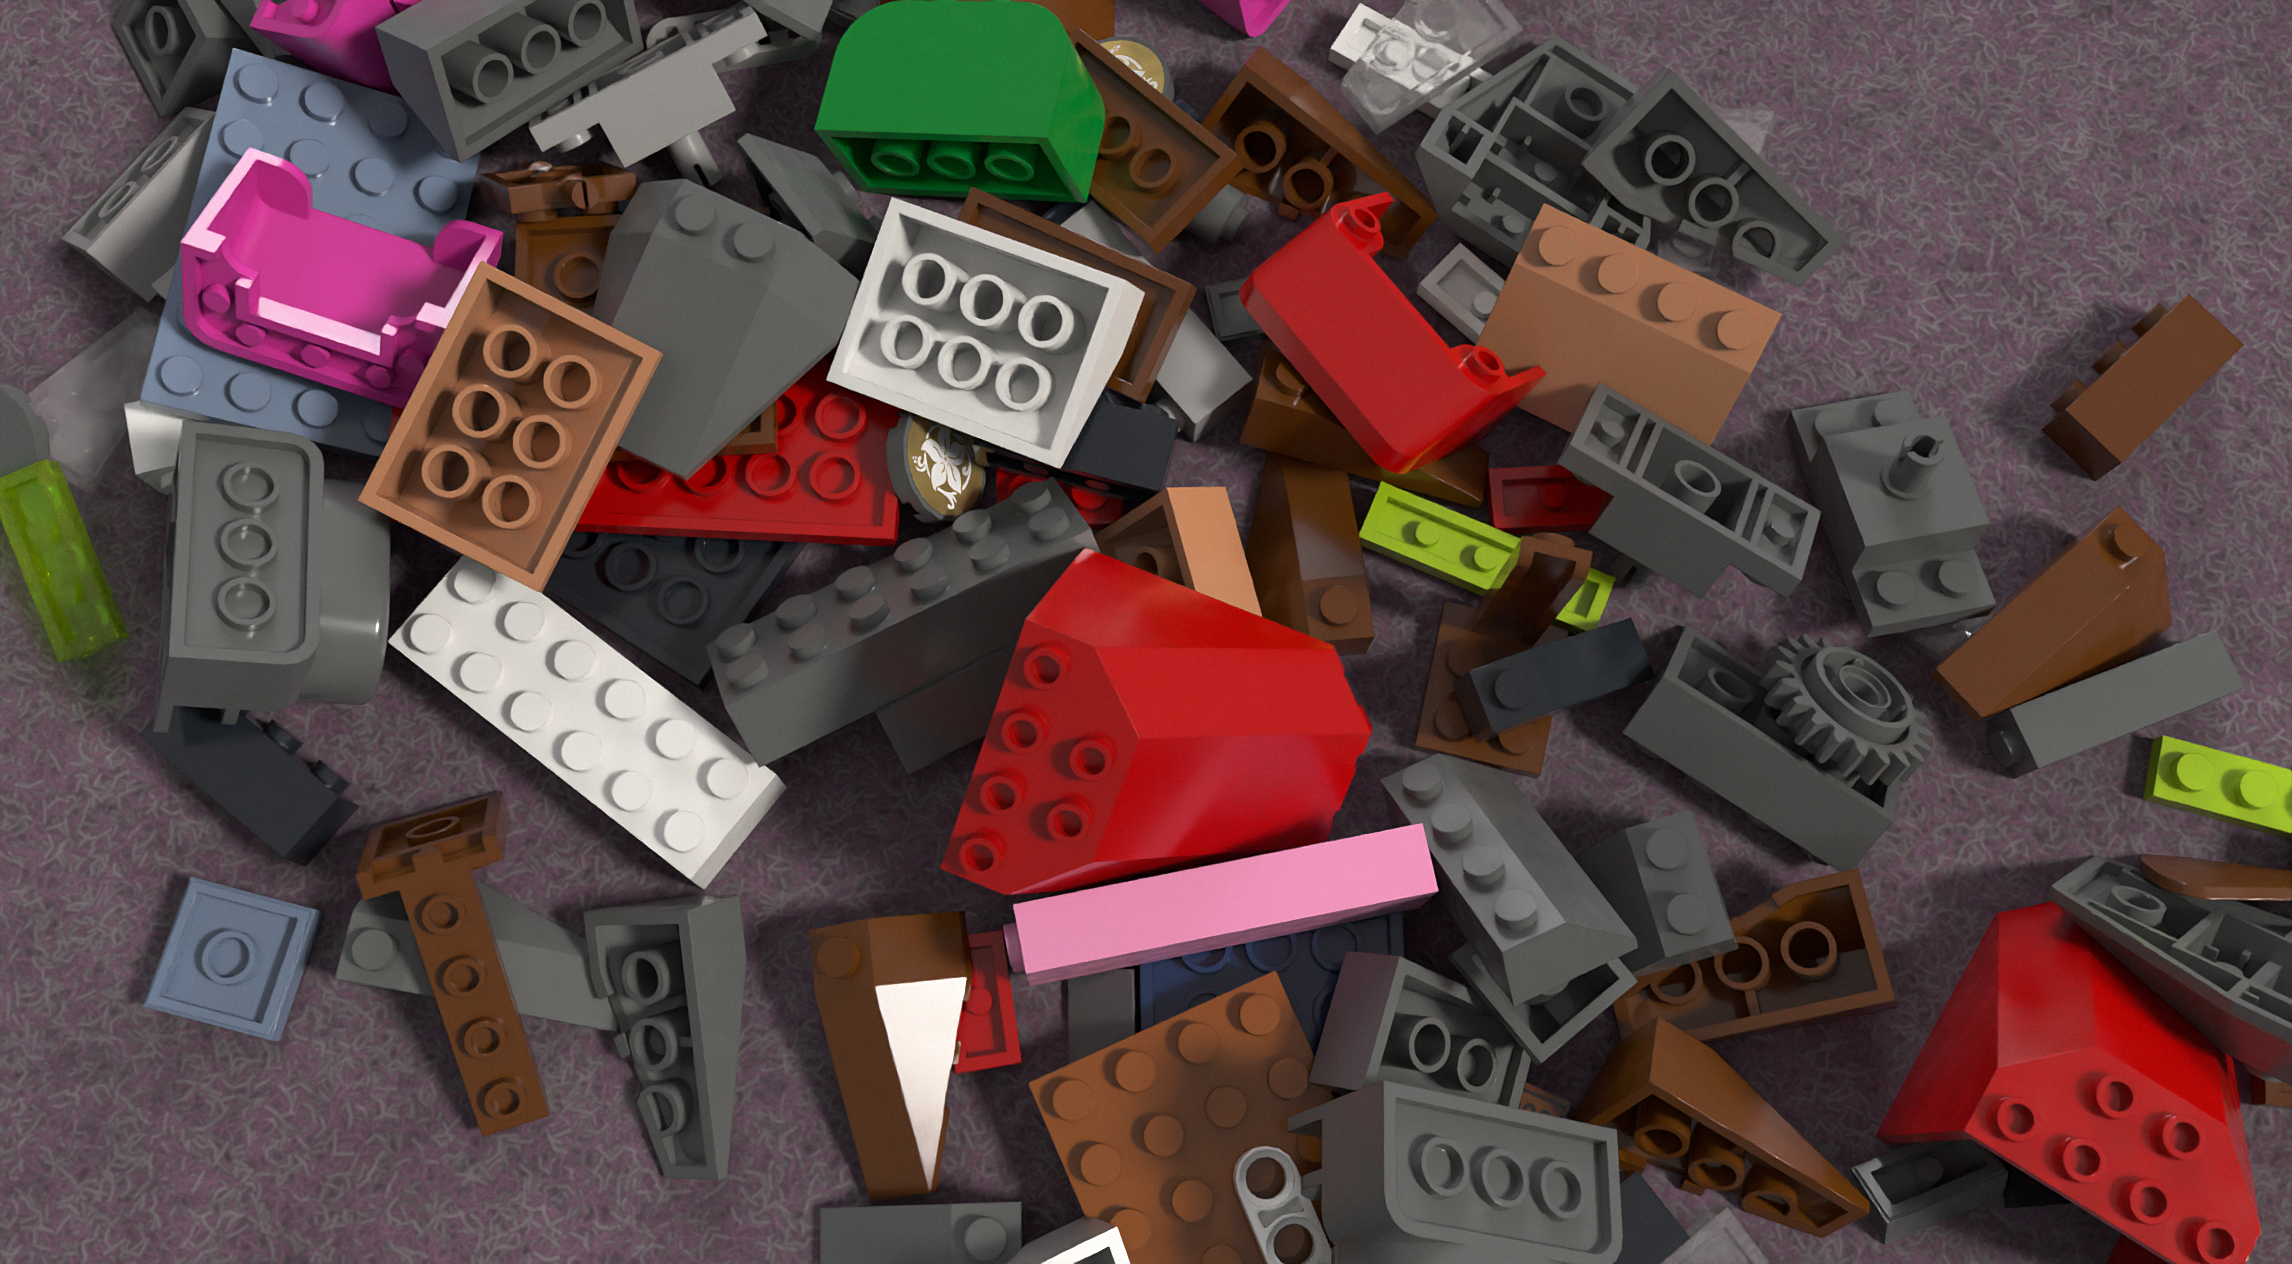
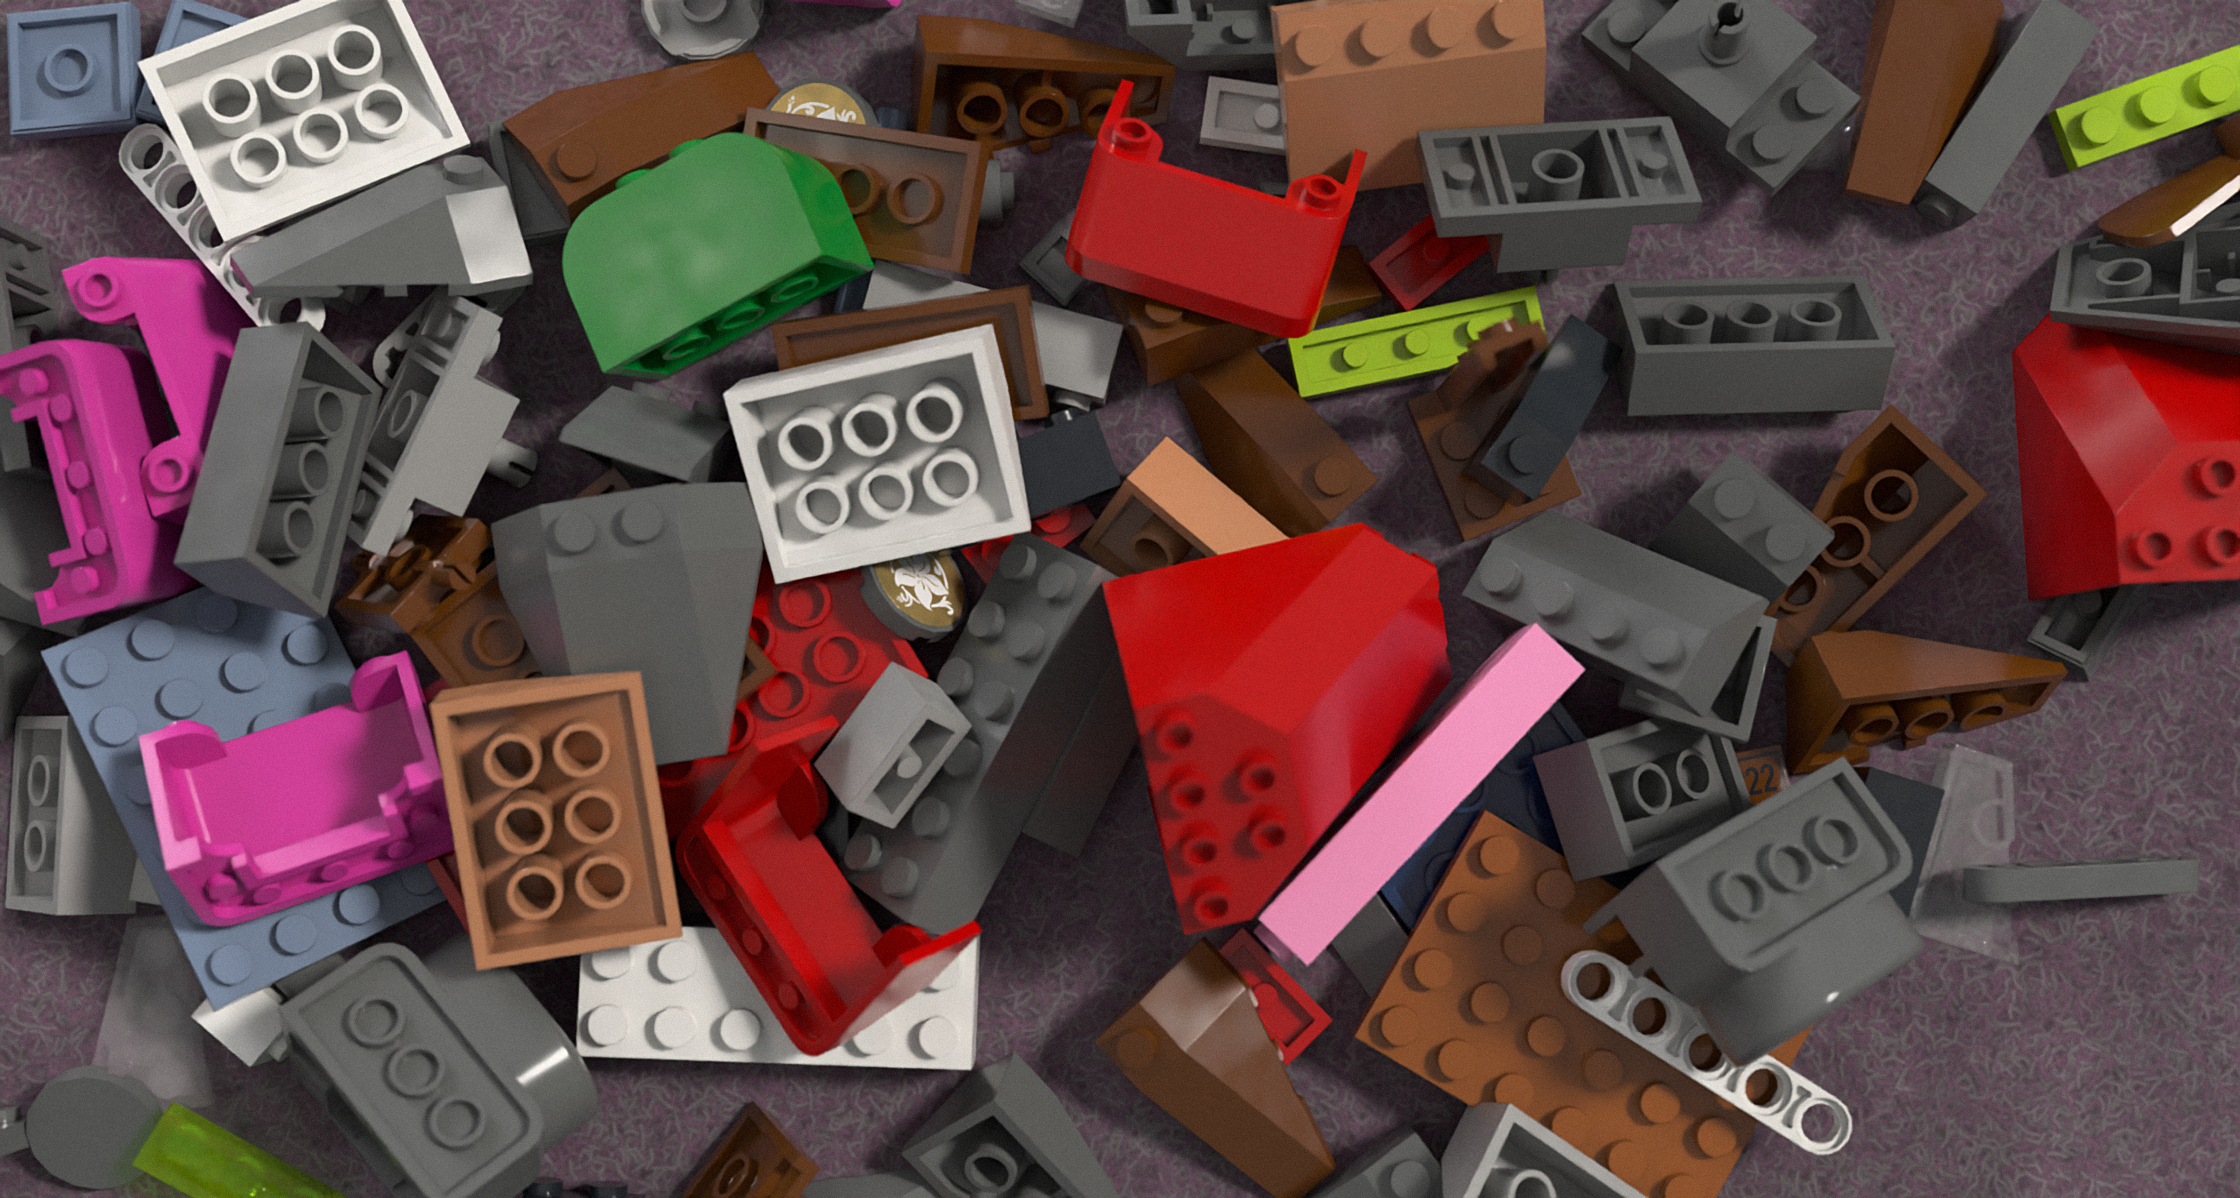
camera: 35 degrees left, 10 degrees up
dark grey gear [1759,634,1934,787] -> none
none -> red windscreen [676,714,982,1057]
none -> light grey brick [814,661,972,829]

